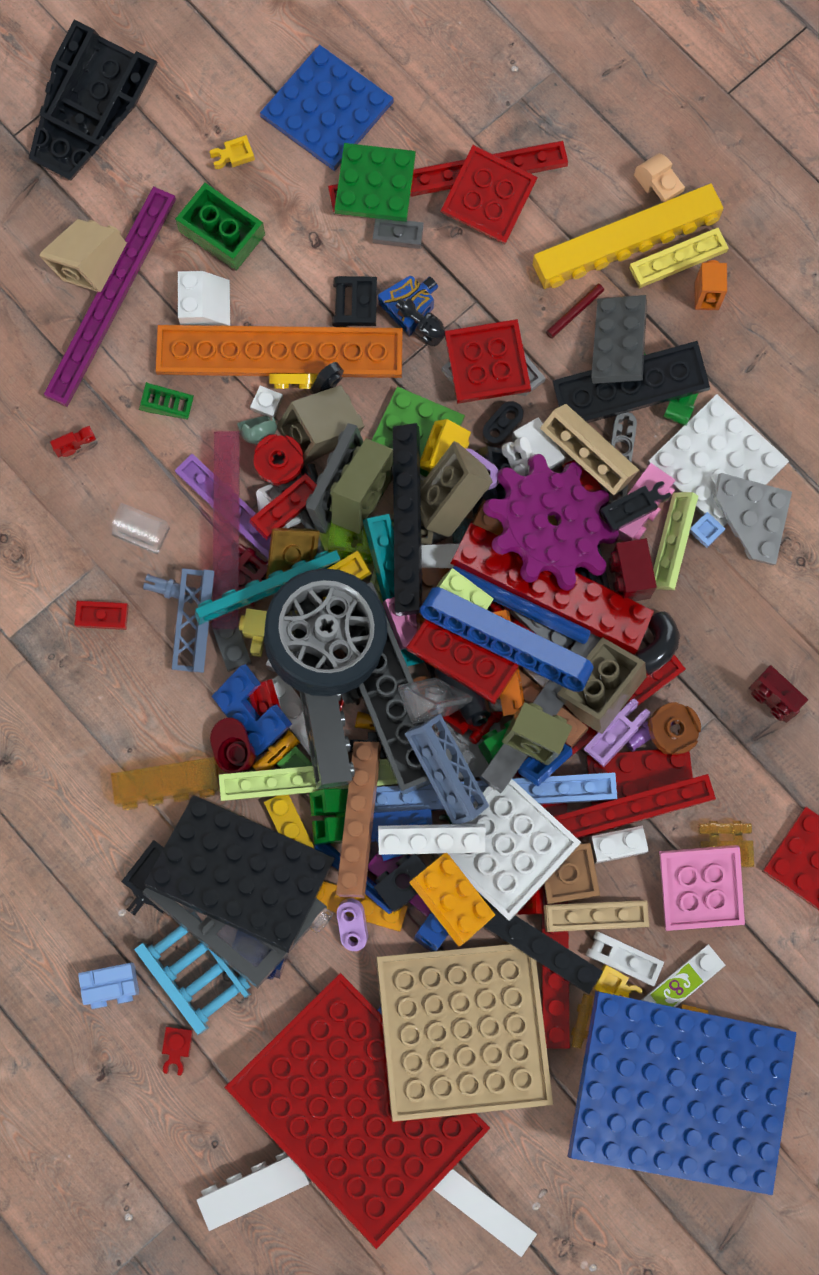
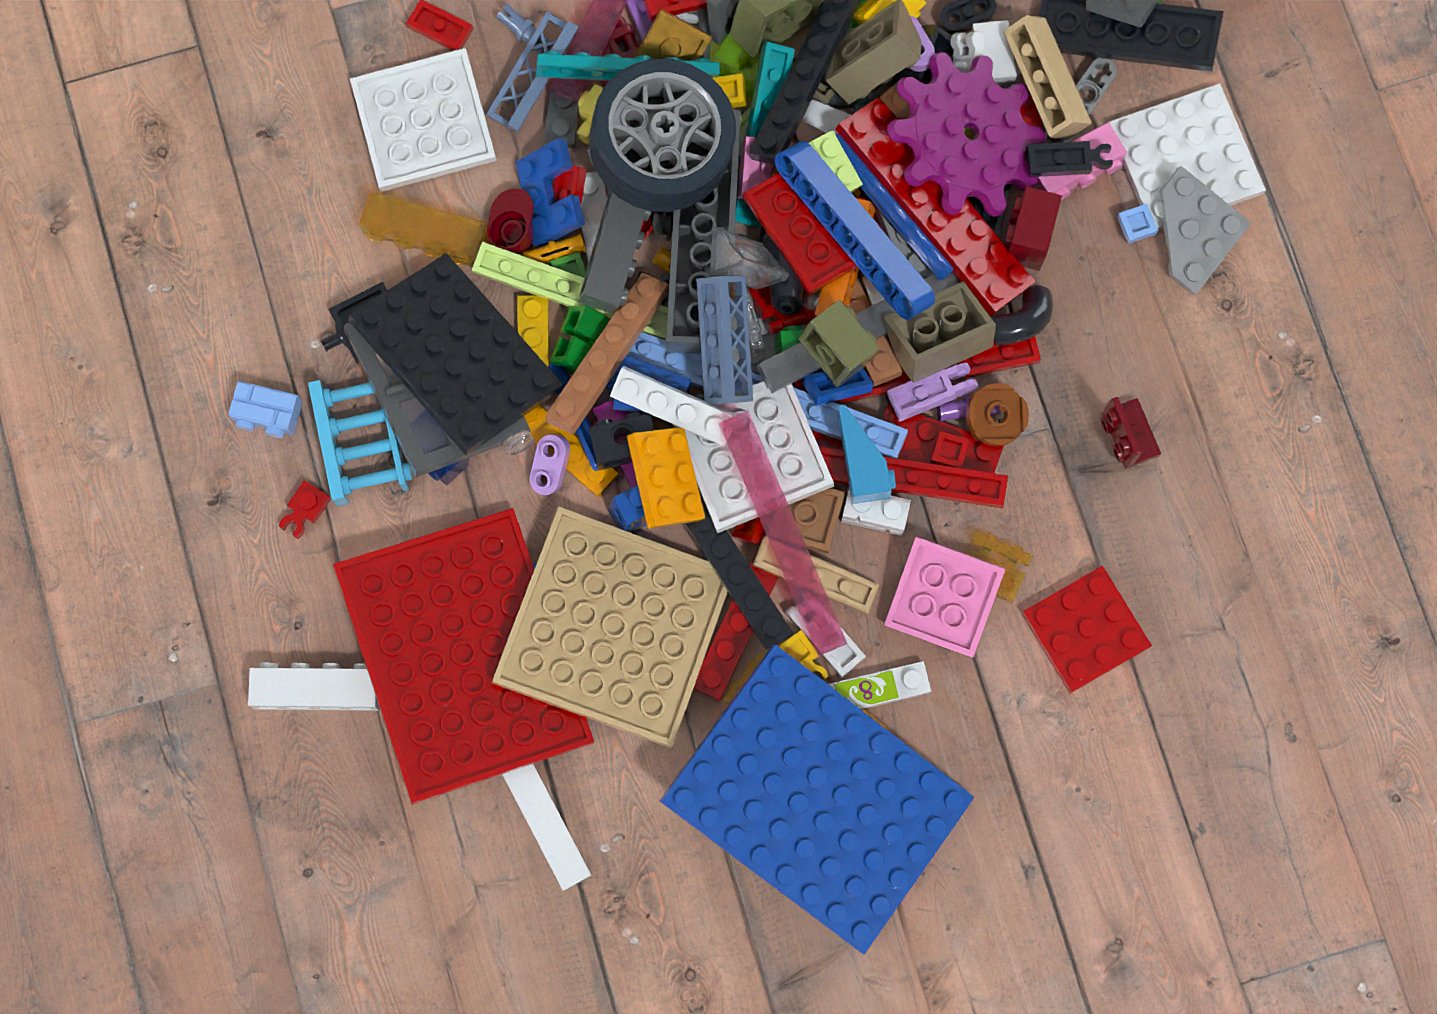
camera: 25 degrees right, 0 degrees up
yellowish green plate [653,492,698,590] -> none
green piece [663,393,699,426] -> none
none -> white plate [350,48,497,192]
none -> clear pink plate [719,410,847,656]
none -> dark azure slope [838,405,896,504]
none -> red plate [930,431,970,468]

